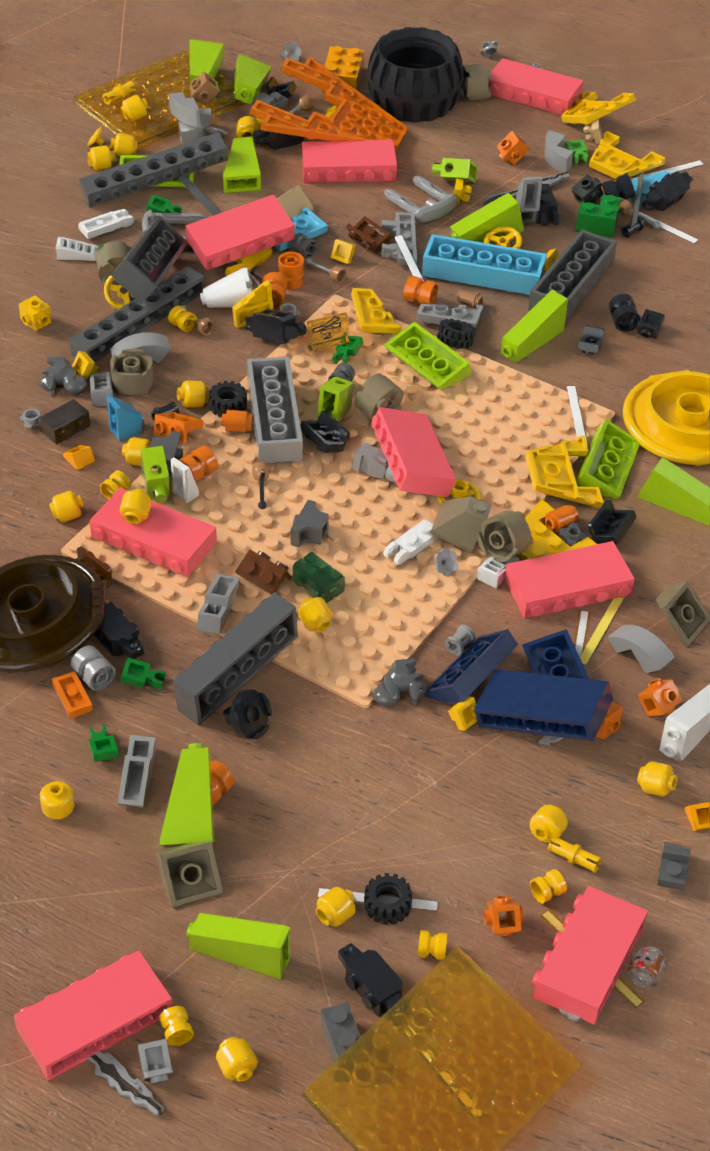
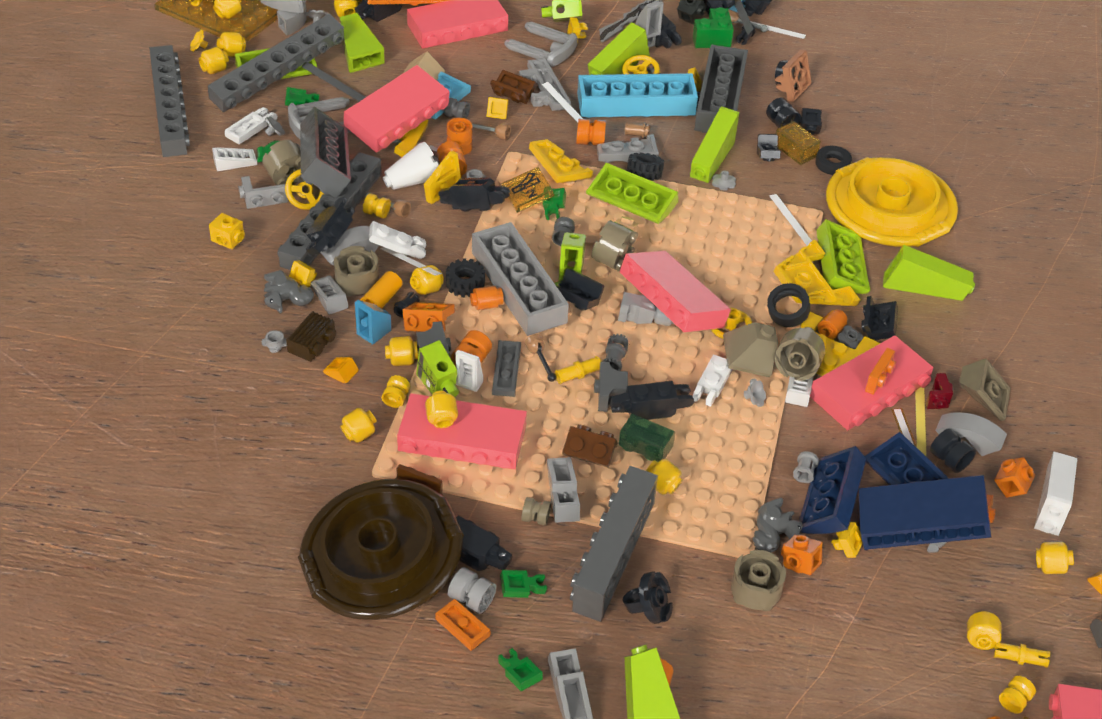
camera: 20 degrees left, 0 degrees up
none -> dark grey brick [149,45,190,157]
none -> light grey bracket [238,176,288,209]
none -> light grey plant [265,116,285,136]
none -> black hinge [306,197,355,256]
none -> light orange pin [361,271,403,309]
none -> white hinge [369,221,426,259]
none -> white sticker [380,247,442,275]
none -> dark grey tile [492,340,521,397]
none -> dark tan wheel [521,497,551,526]
none -> yellow pin [555,356,601,384]
none -> dark grey connector [603,334,628,371]
none -> black hinge [610,381,695,421]
none -> light grey plant [712,170,736,191]
none -> dark tan brick [731,550,786,611]
none -> black tyre [767,283,810,327]
none -> nougat piece [775,49,812,102]
none -> clear yellow brick [776,121,821,165]
none -> orange brick [781,535,822,575]
none -> black tyre [816,145,852,175]
none -> orange plate [865,348,896,395]
none -> dark red bracket [926,373,953,409]
none -> black wheel [930,429,976,473]

